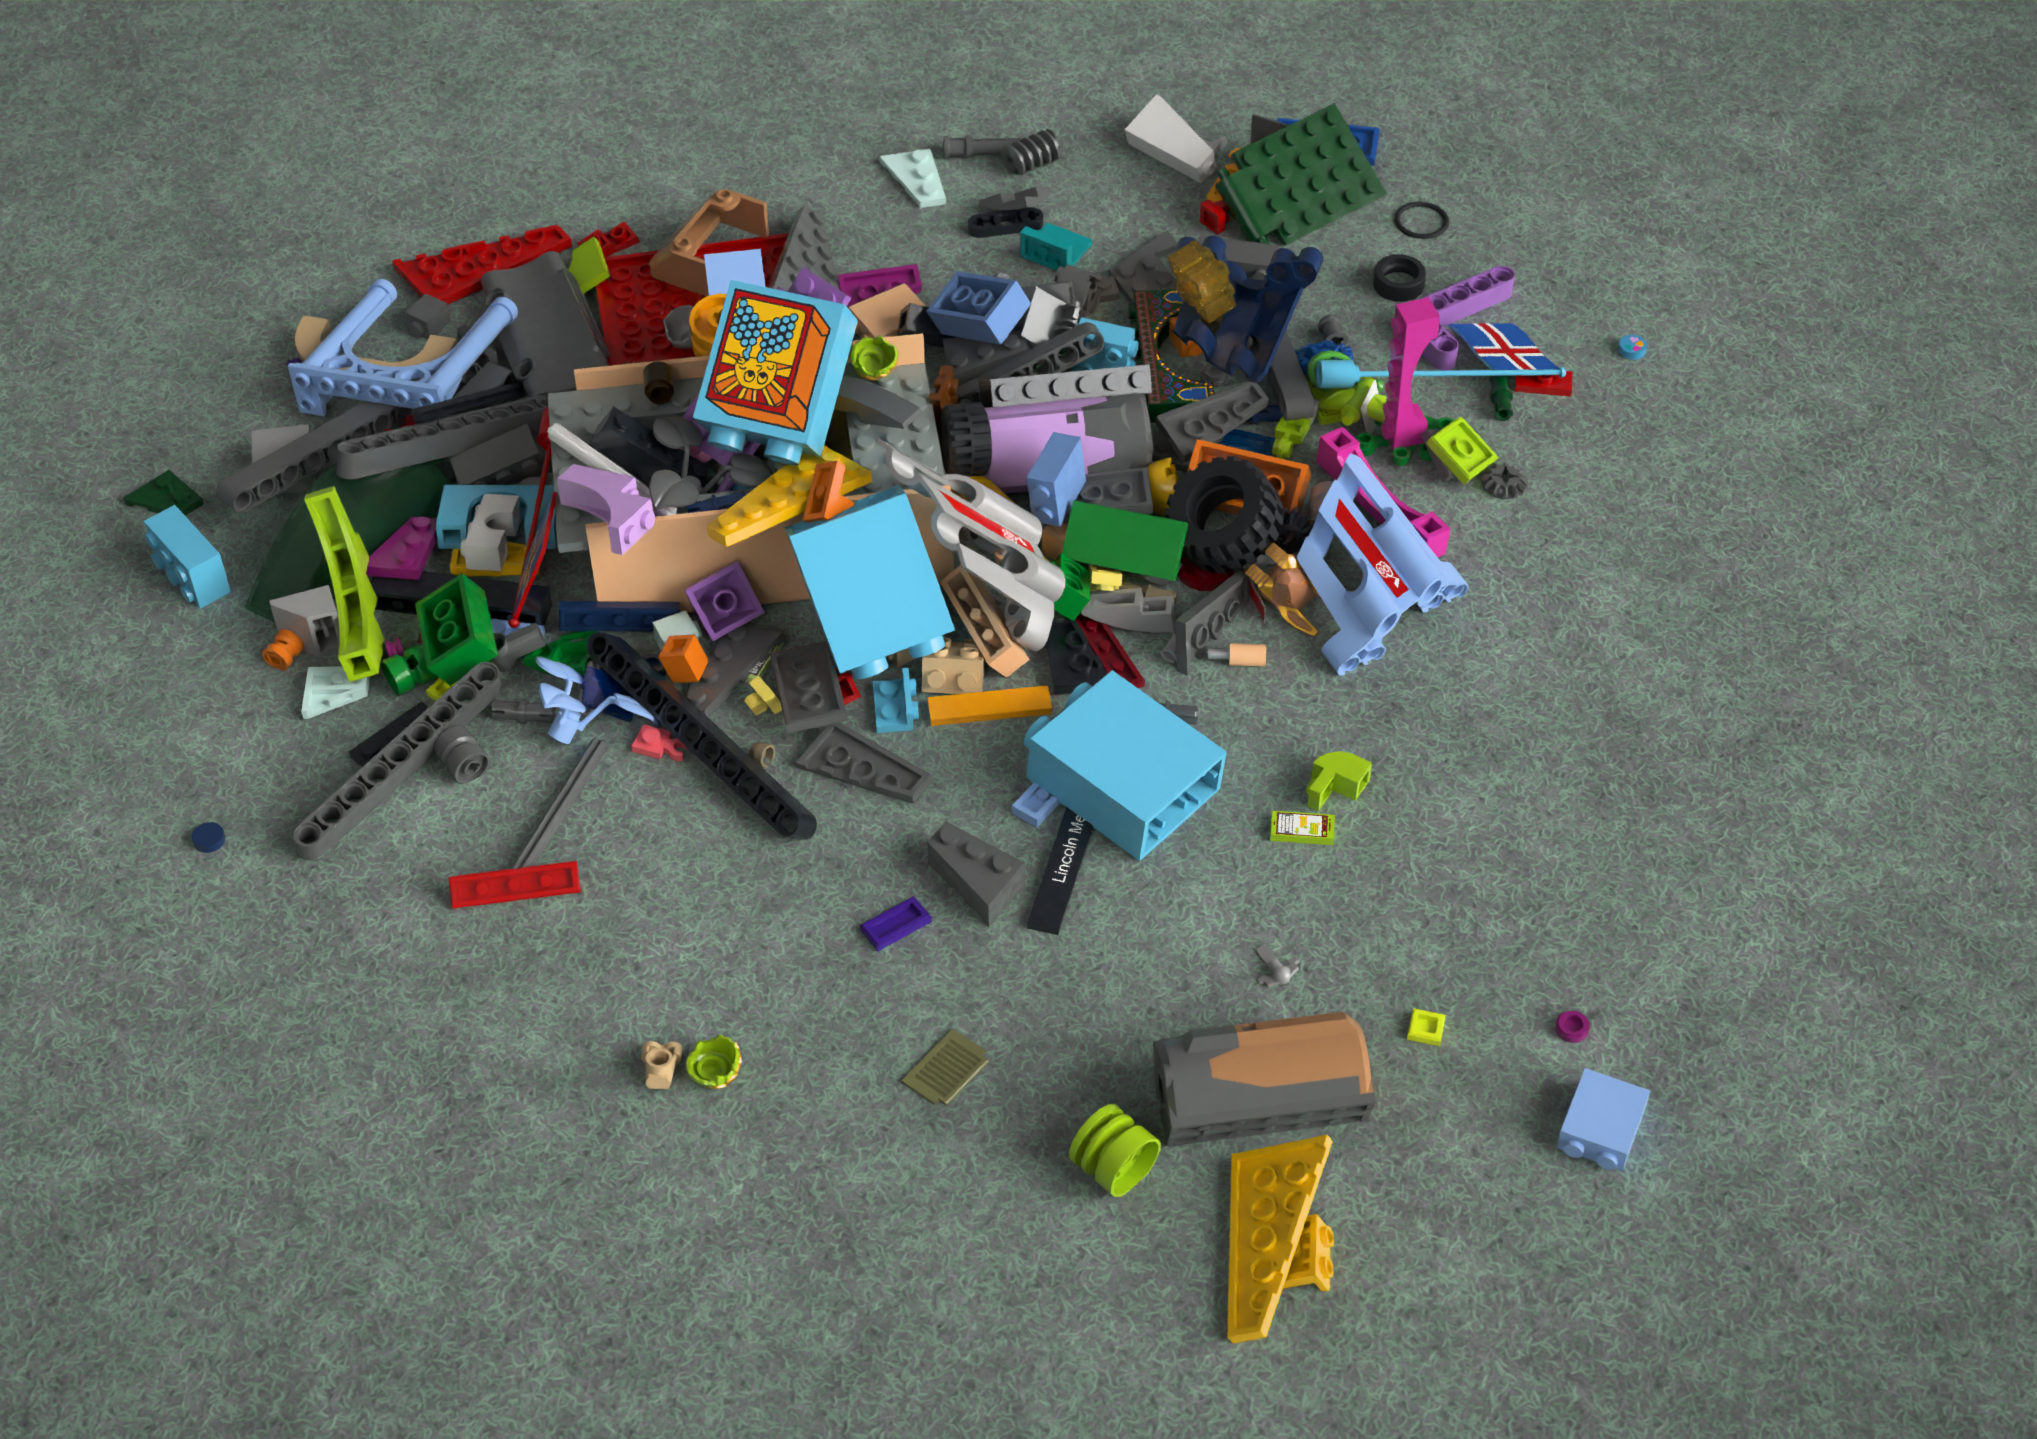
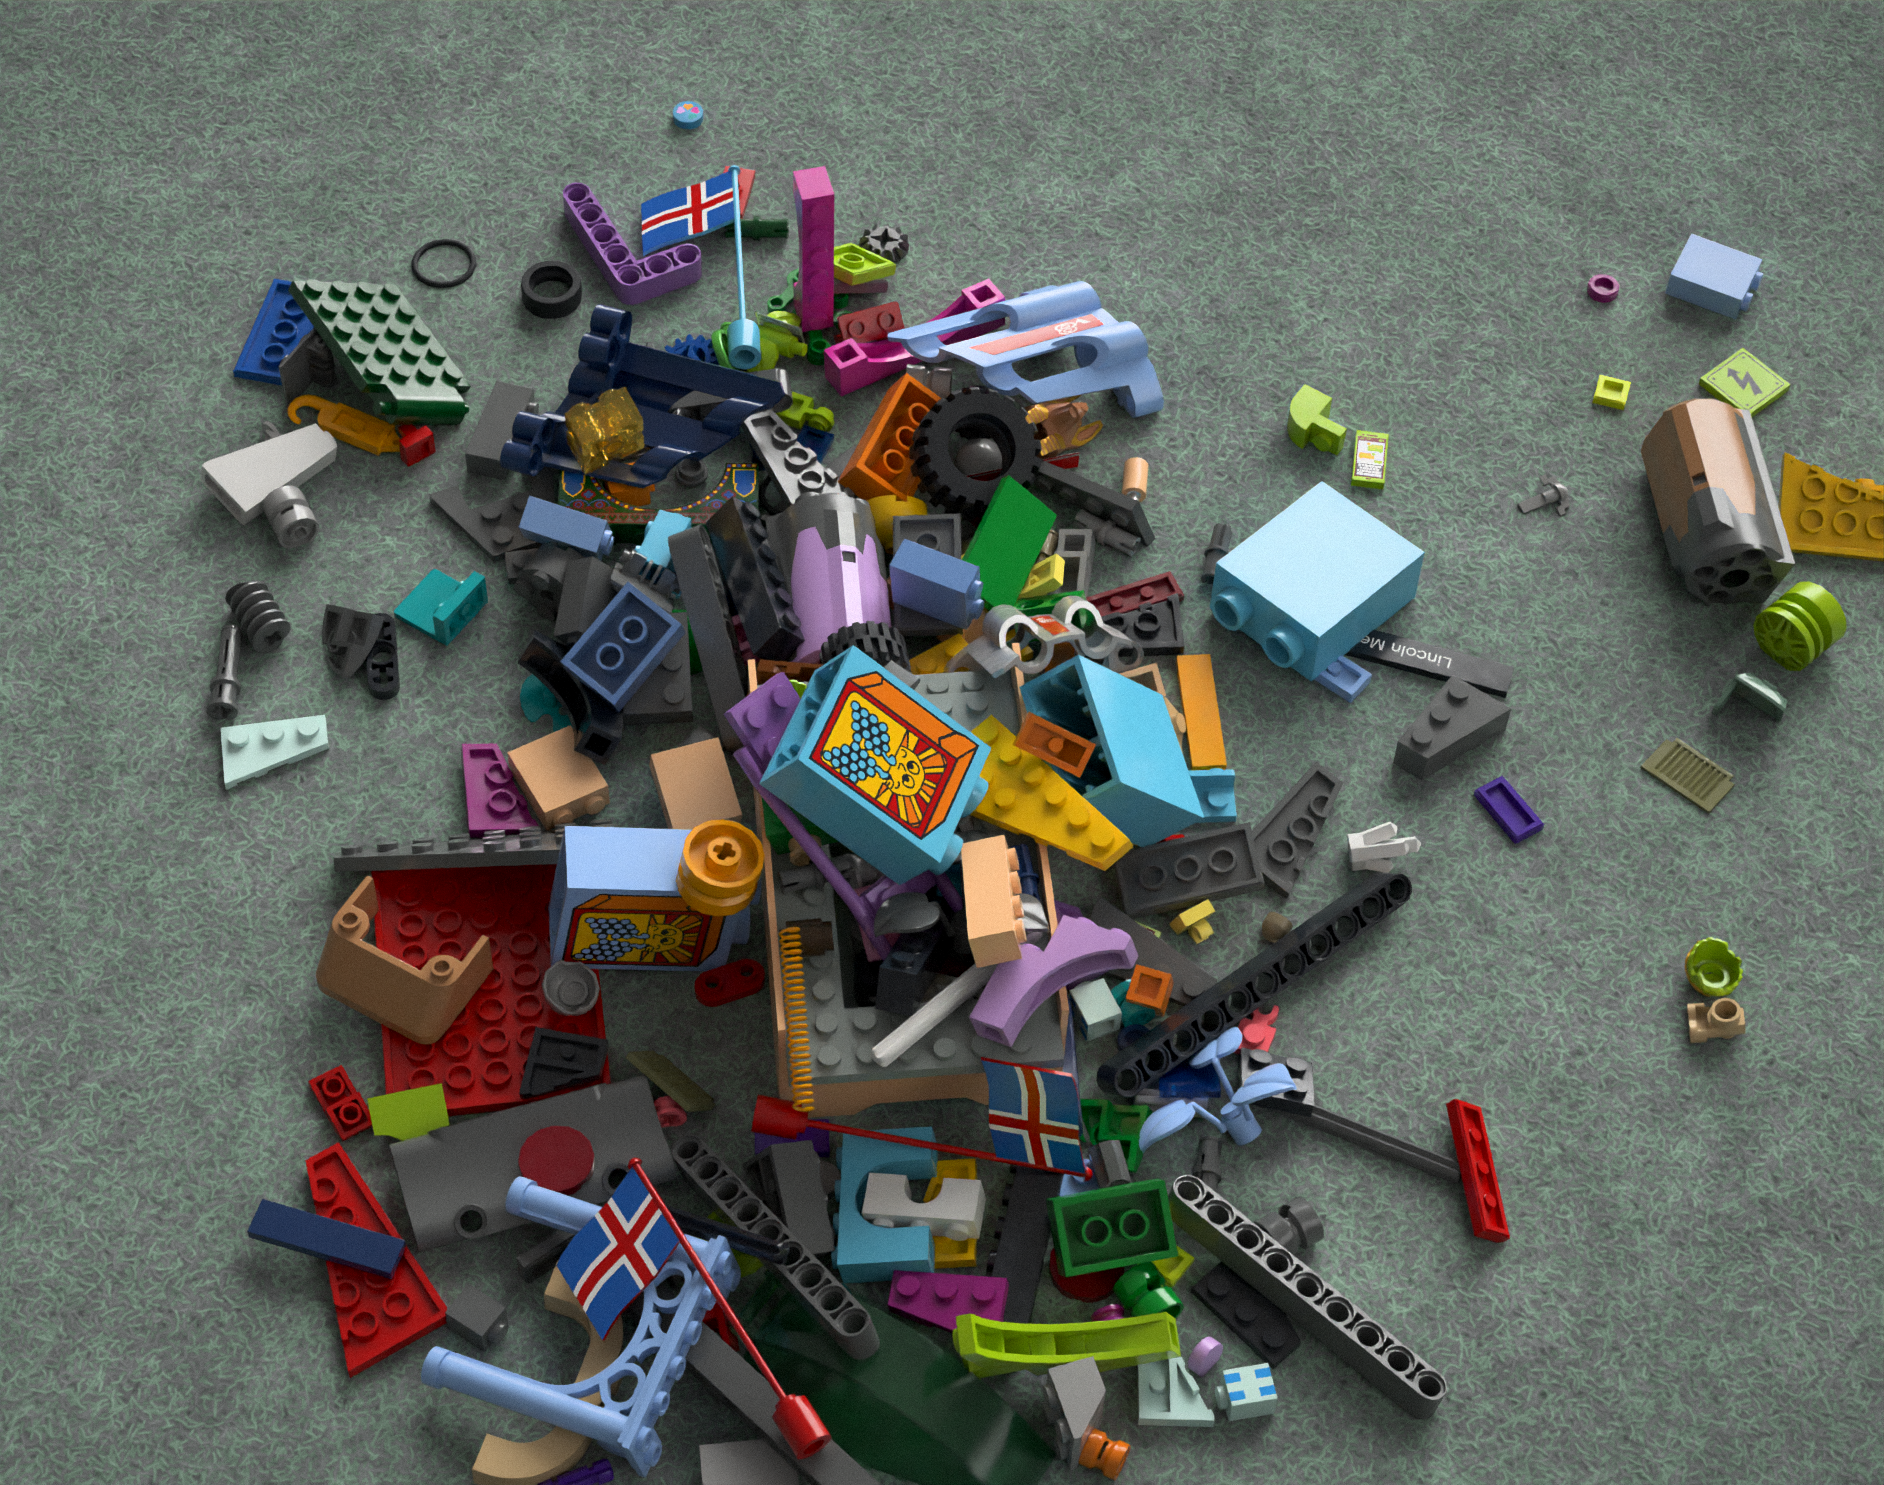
camera: 90 degrees left, 5 degrees up
none -> dark blue tile [247,1199,406,1279]
none -> light grey wheel [262,485,320,549]
none -> dark red tile [518,1125,595,1196]
none -> light blue brick [519,495,615,561]
none -> black wing [519,1027,609,1099]
none -> flag [556,1158,831,1459]
none -> light orange piece [778,927,815,1111]
none -> red bracket [833,301,905,344]
none -> light nougat brick [961,835,1027,968]
none -> lavender tile [1188,1337,1223,1377]
none -> light aqua brick [1215,1363,1278,1421]
none -> black plate [1237,1047,1314,1117]
none -> white rock [1347,821,1421,873]
none -> lime tile [1699,348,1791,417]
none -> sand green piece [1712,673,1787,721]

